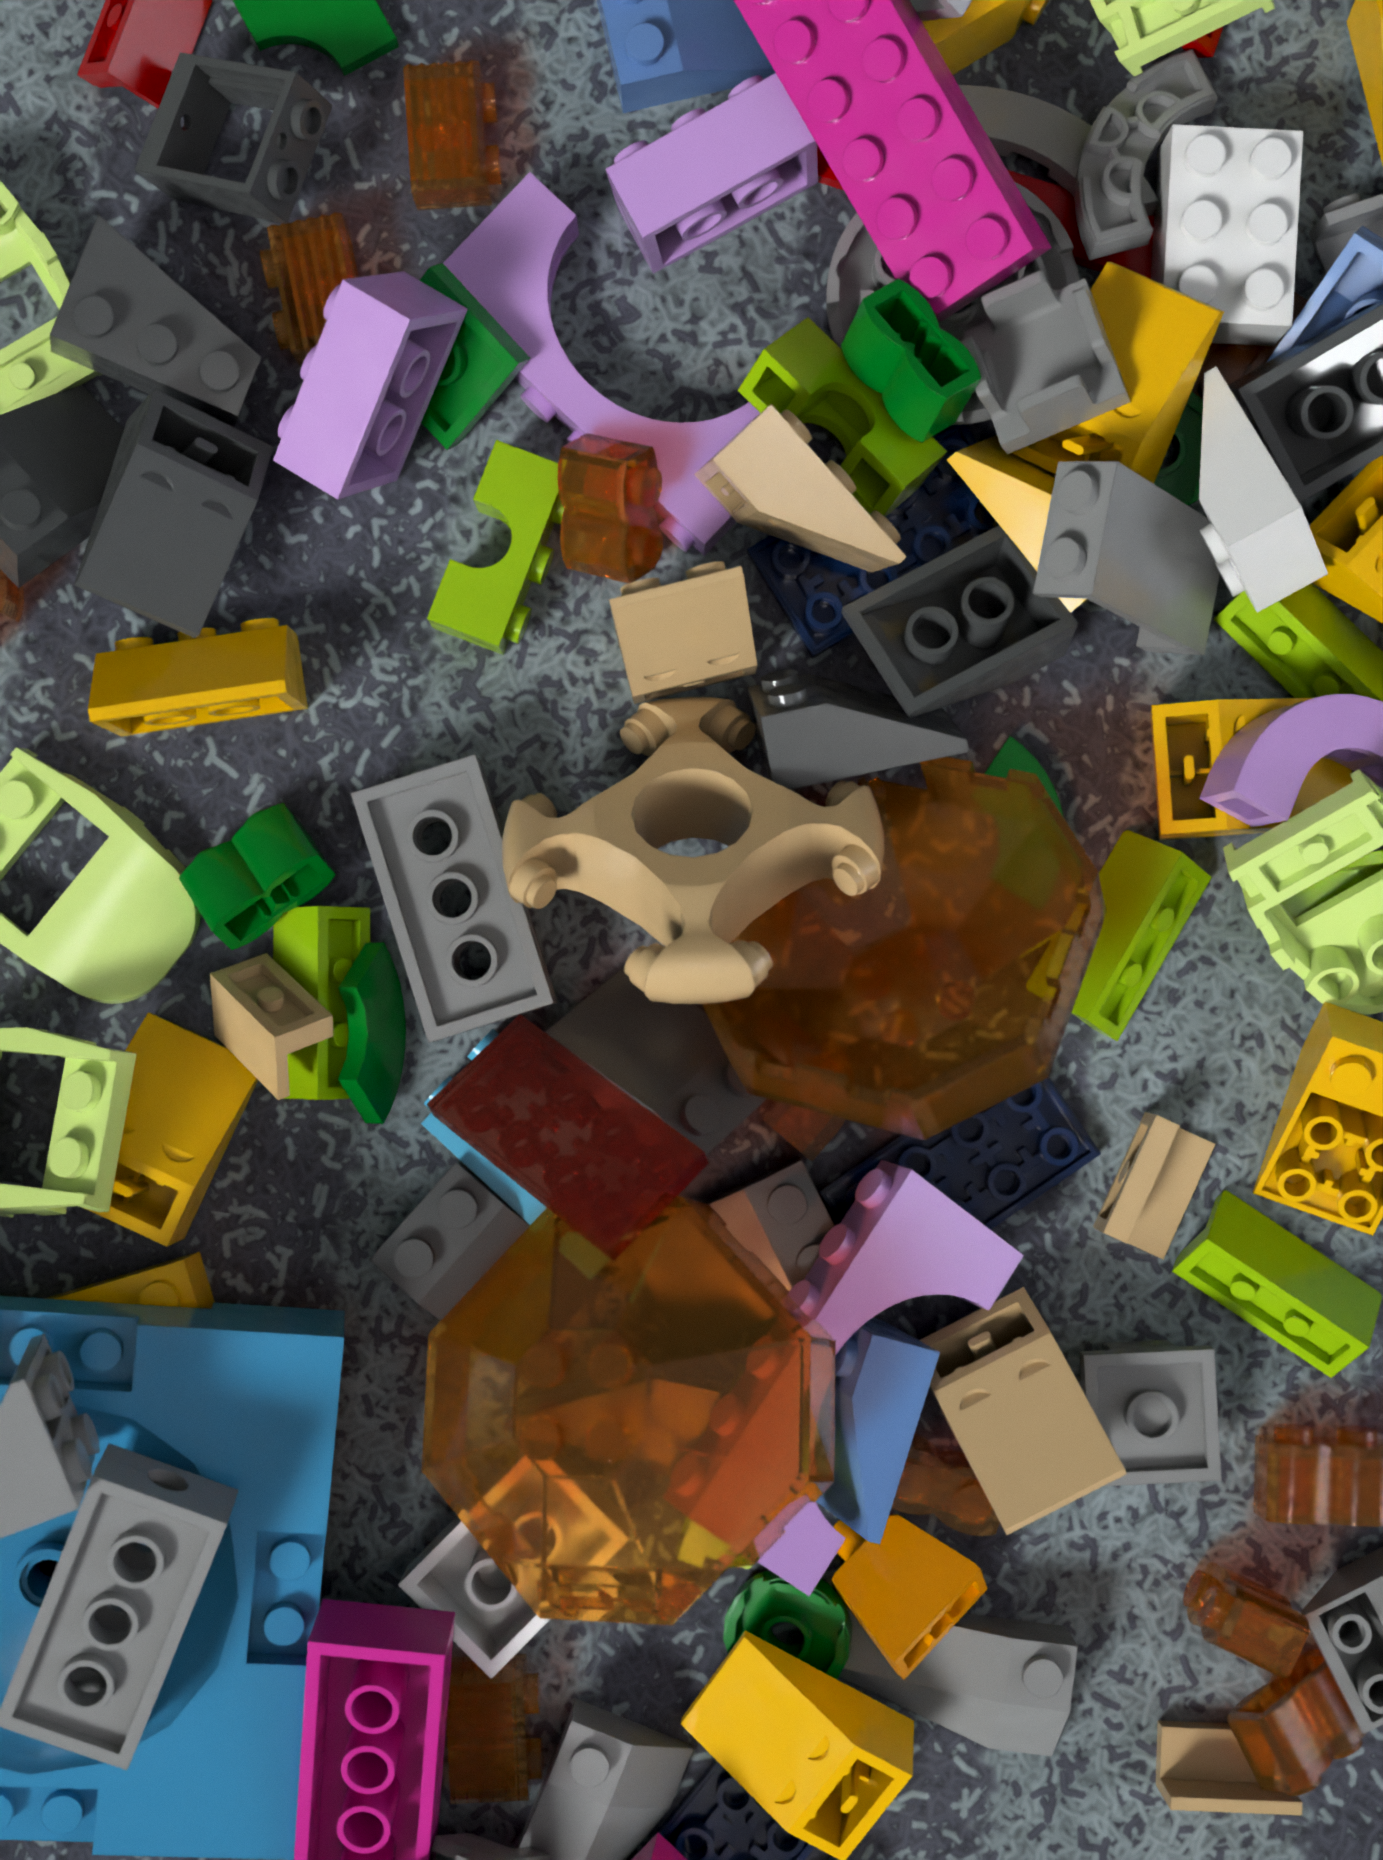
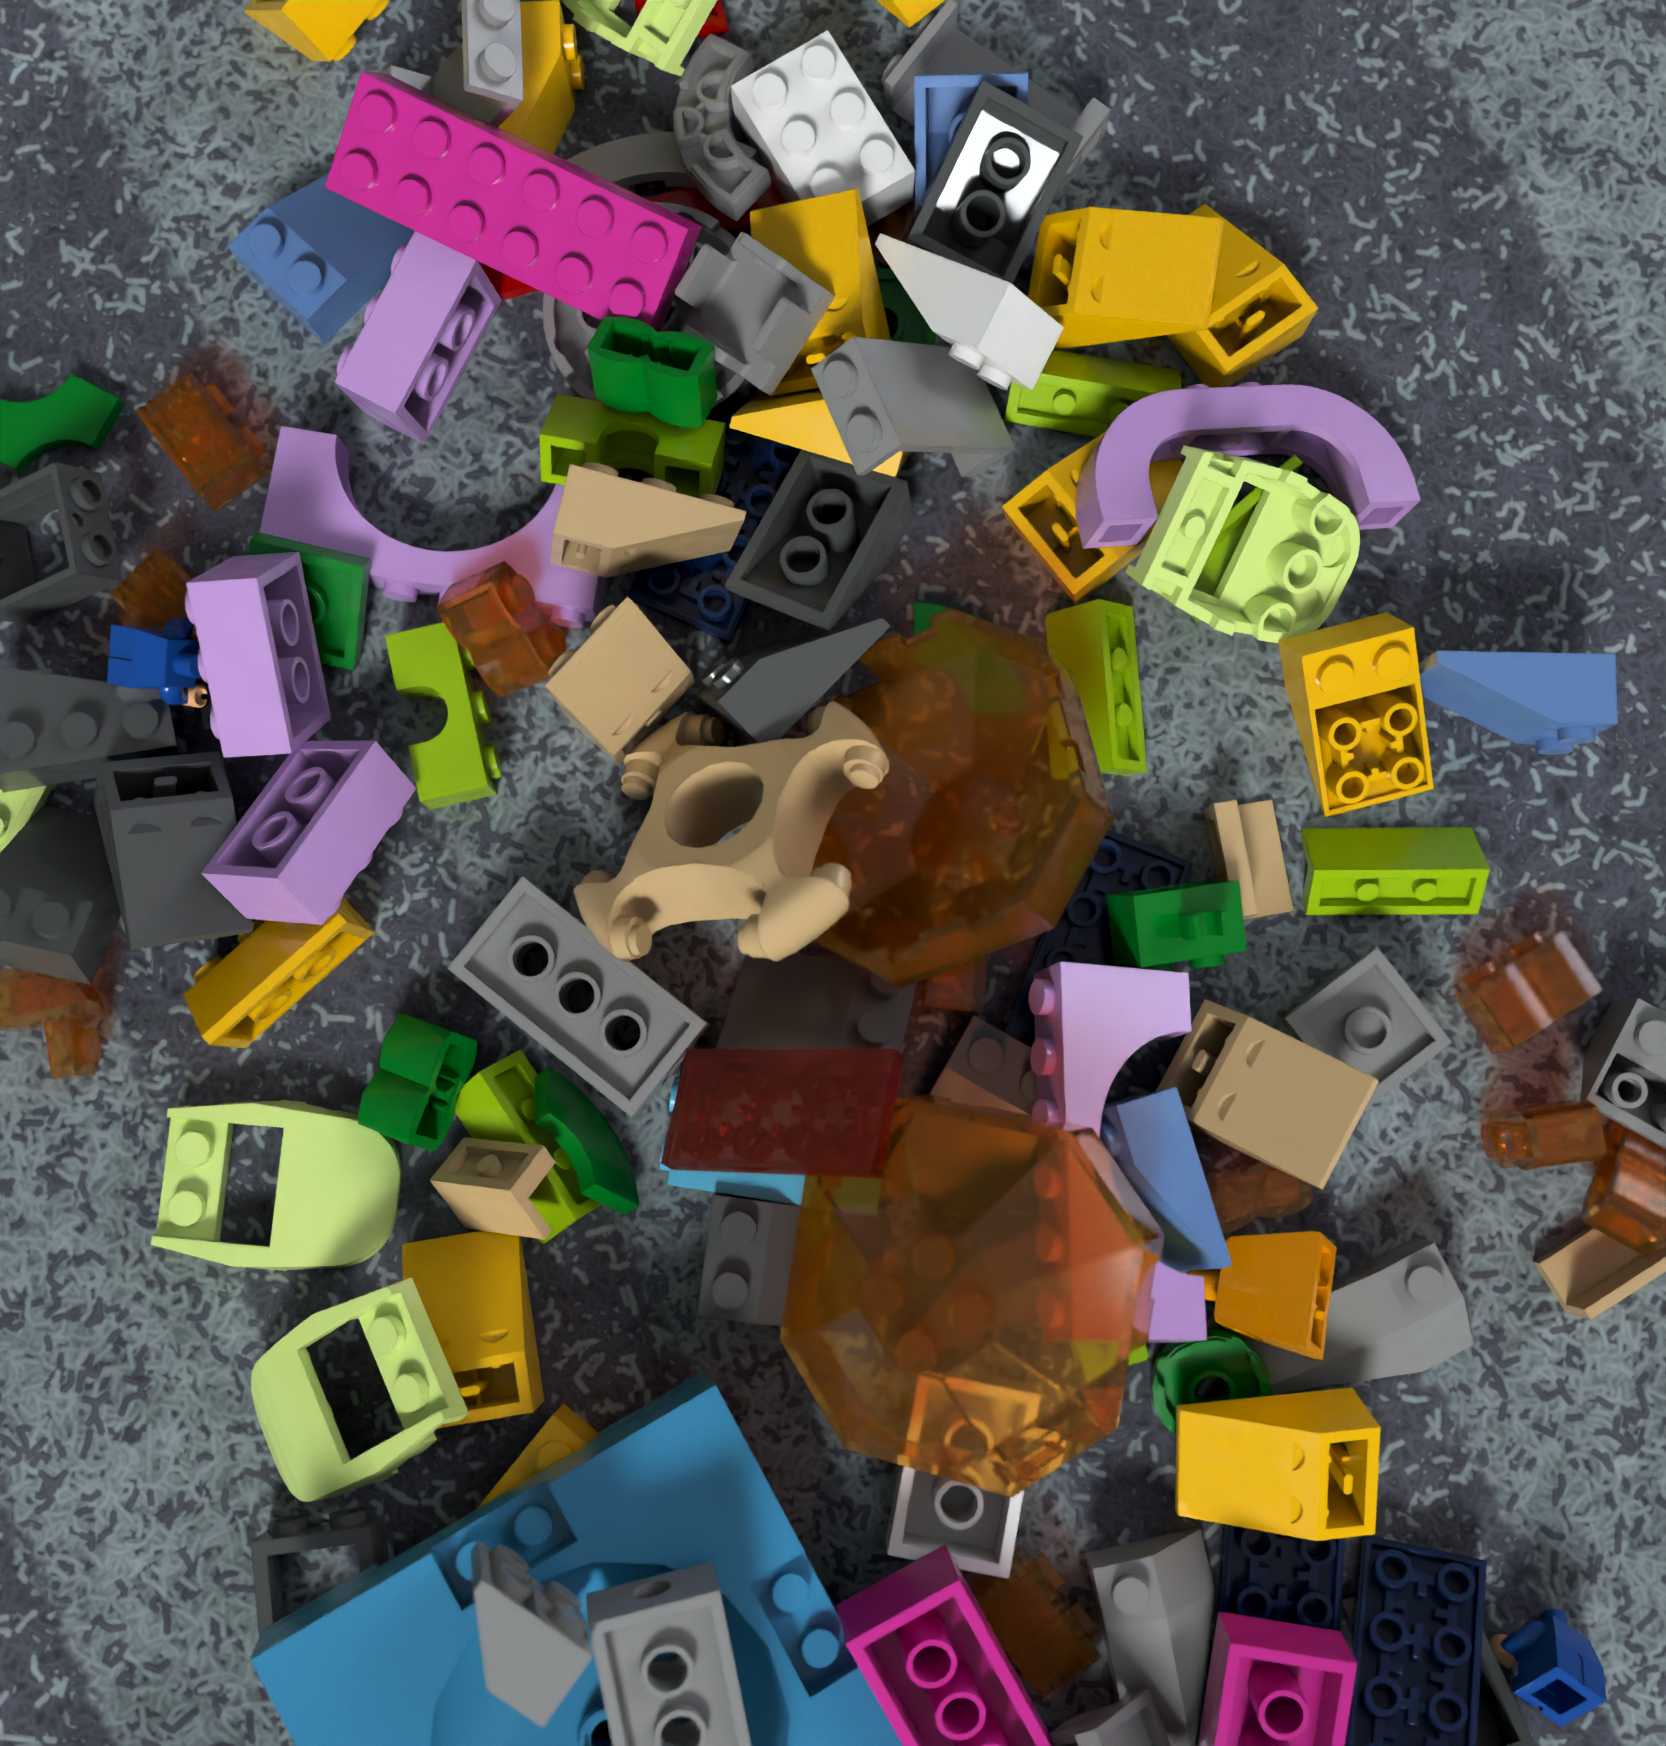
camera: 30 degrees left, 5 degrees down
none -> blue piece [107,617,207,708]
none -> lavender brick [201,741,417,925]
none -> green brick [1106,880,1246,972]

